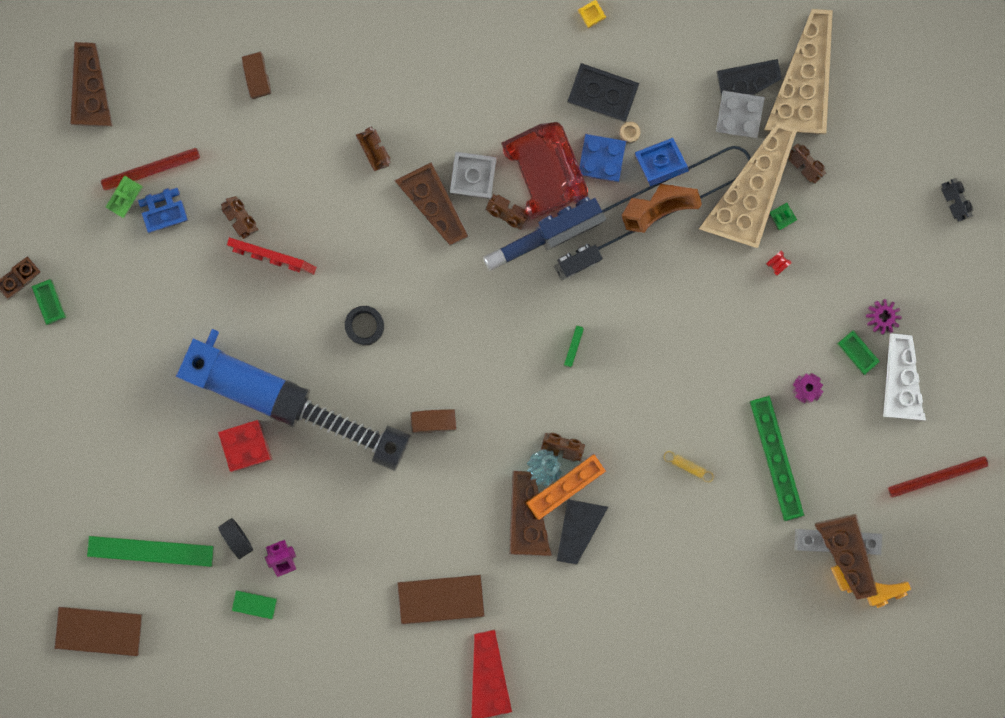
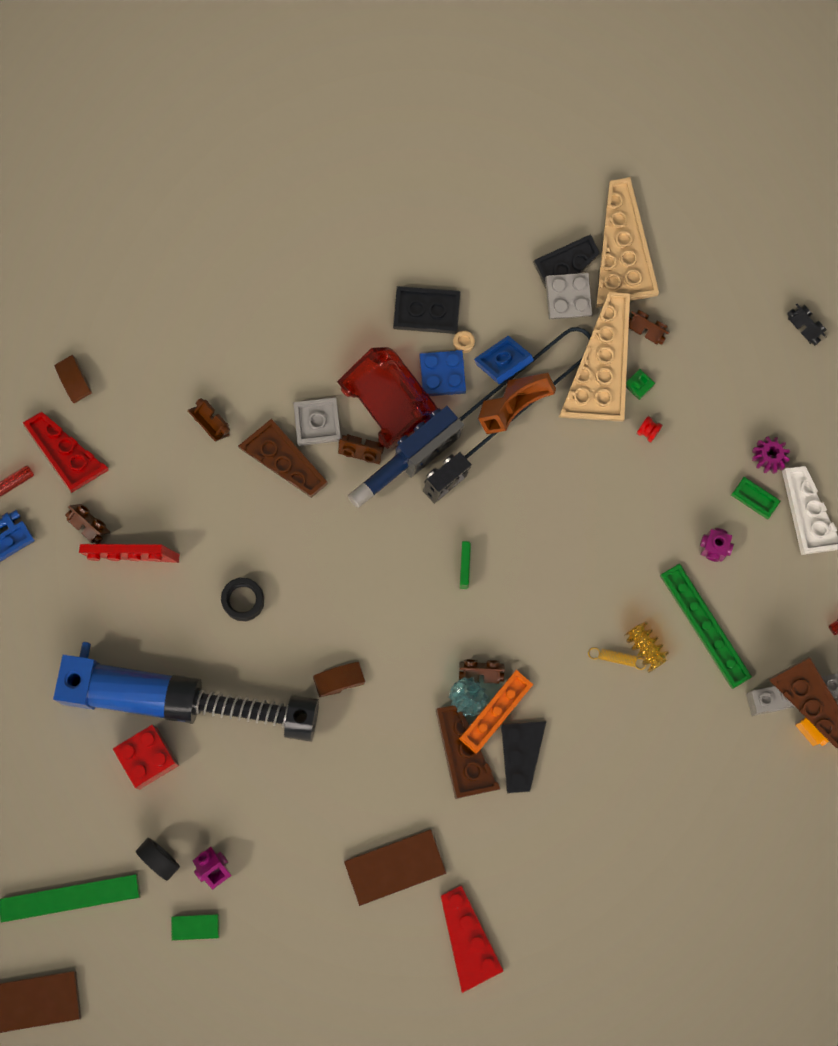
camera: 20 degrees left, 10 degrees down
yellow tile [578,0,606,28] -> none
none -> red wing [23,411,108,493]
none -> clear yellow piece [624,621,669,673]

